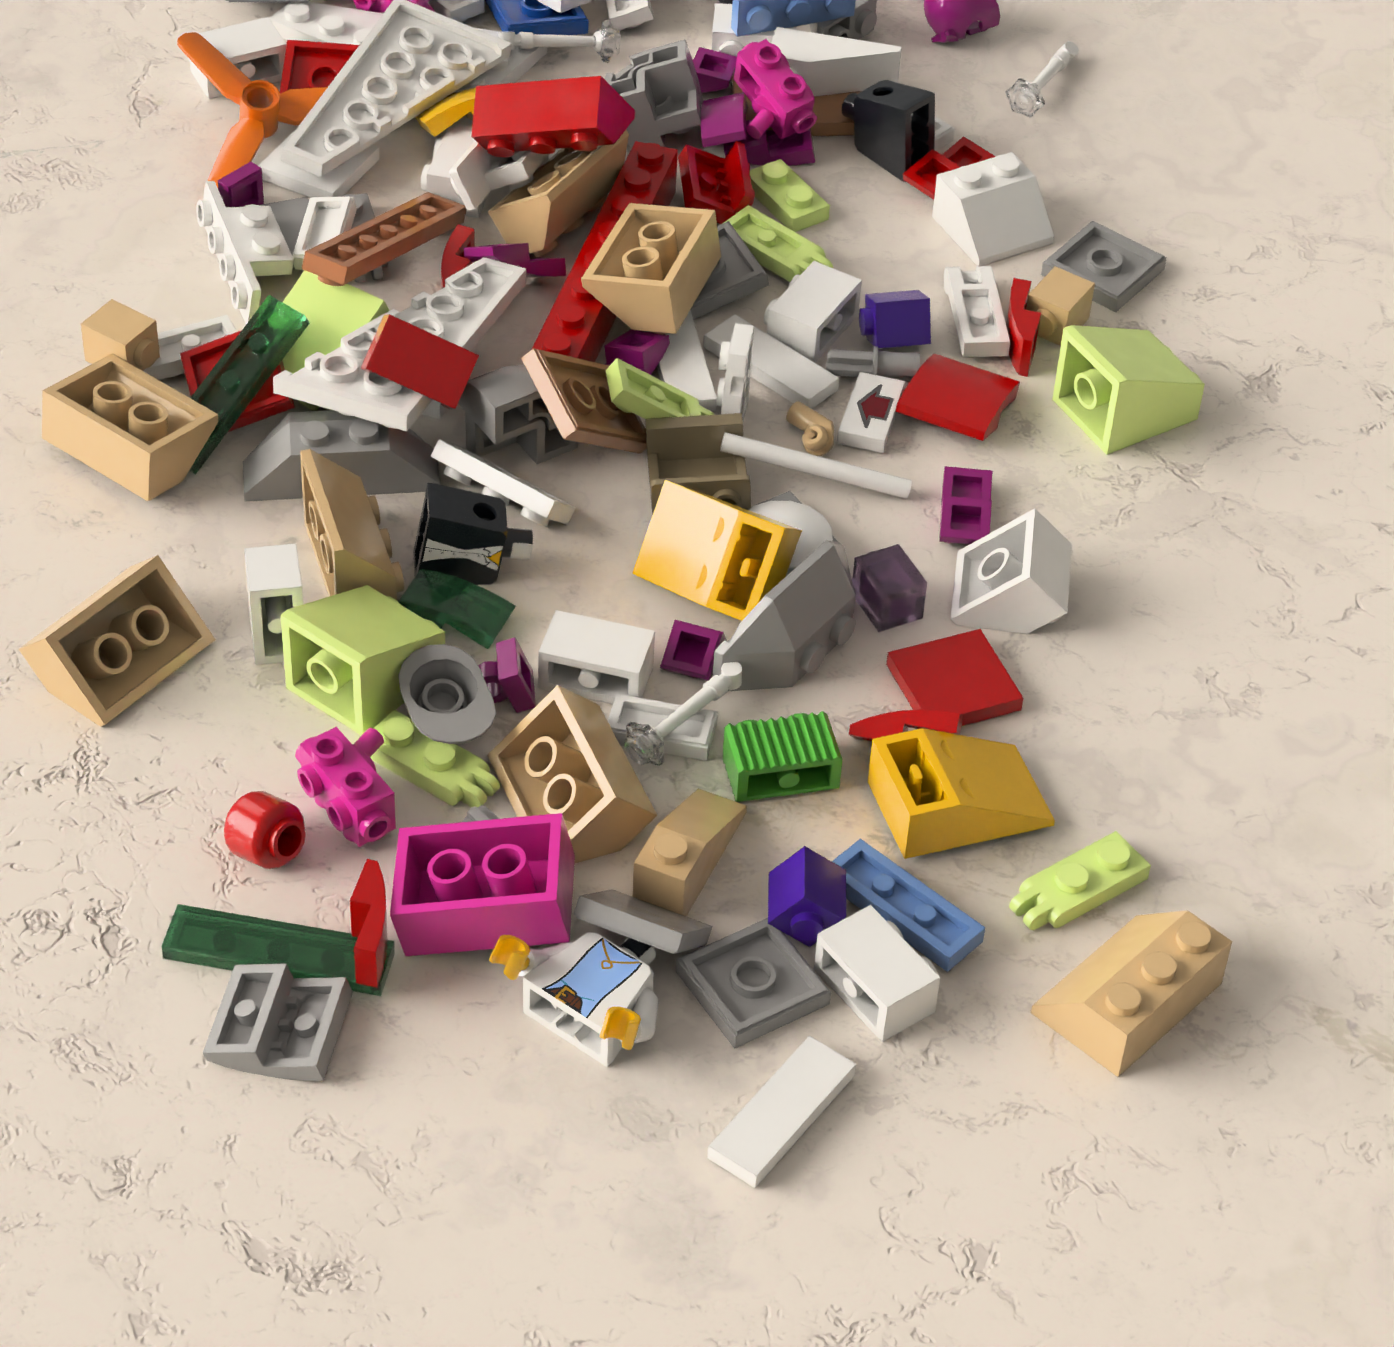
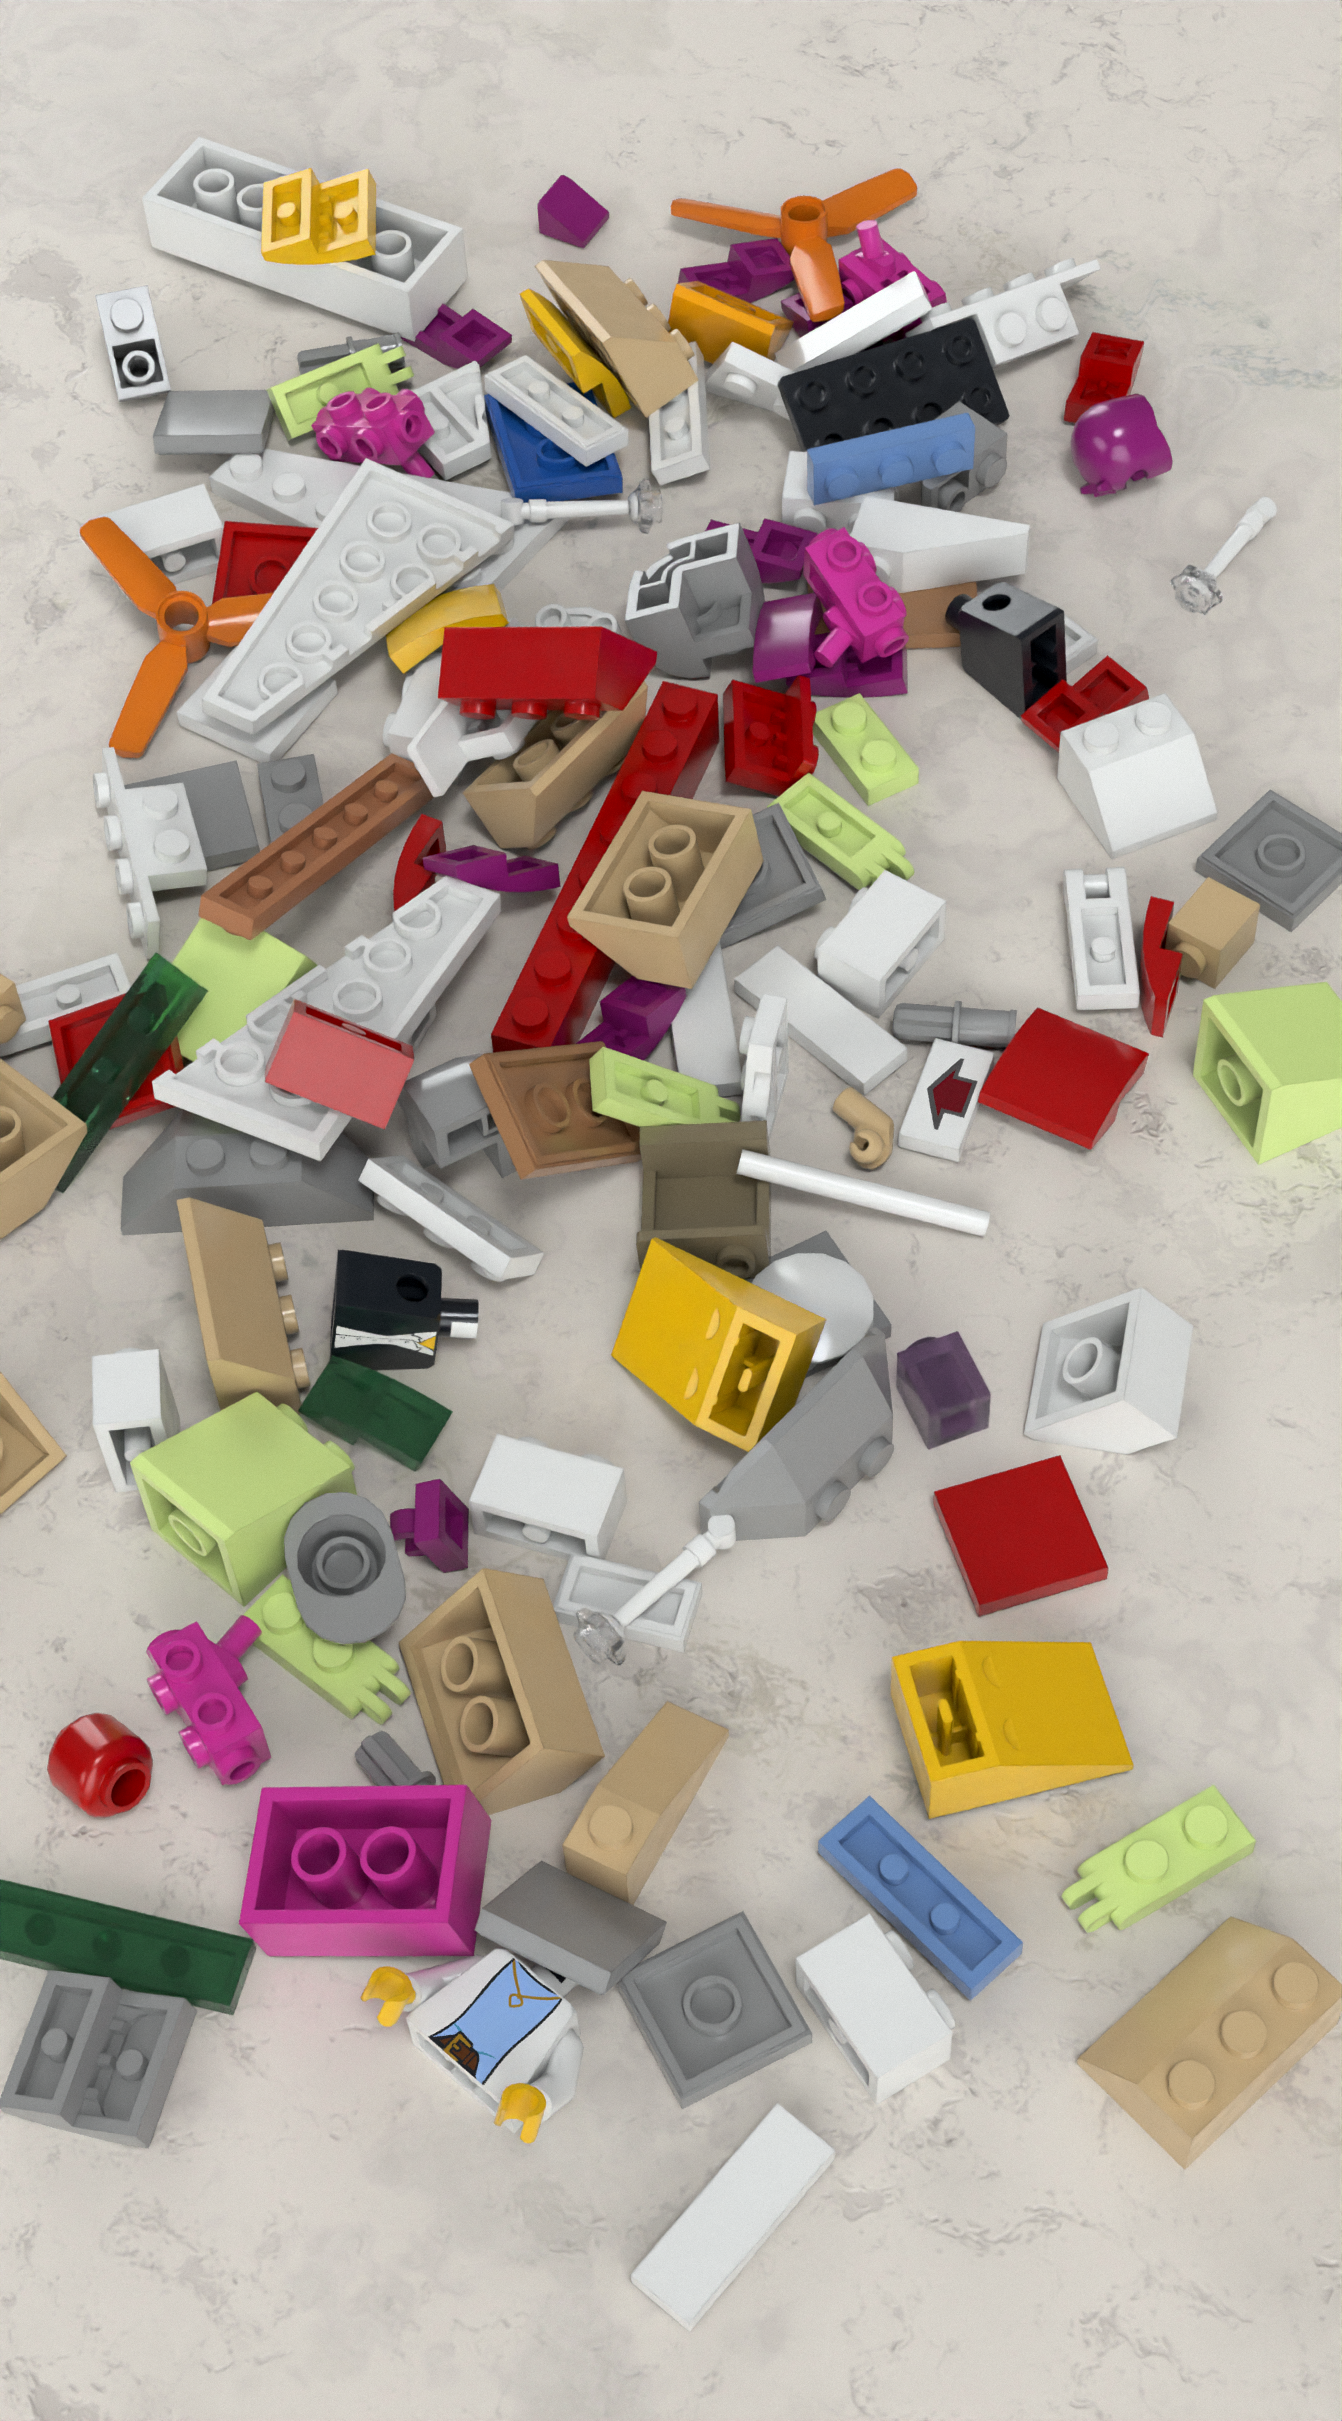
camera: 10 degrees right, 10 degrees up
magenta tile [217,162,264,207] -> none
white tile [292,197,357,270] -> none
red slope [350,859,388,988] -> none
magenta slope [660,620,727,681] -> none
bright green brick [723,711,843,802] -> none
dark purple brick [768,846,846,947] -> none
red slope [848,709,964,741] -> none
dark purple brick [859,290,931,349] -> none
magenta slope [939,466,993,544] -> none

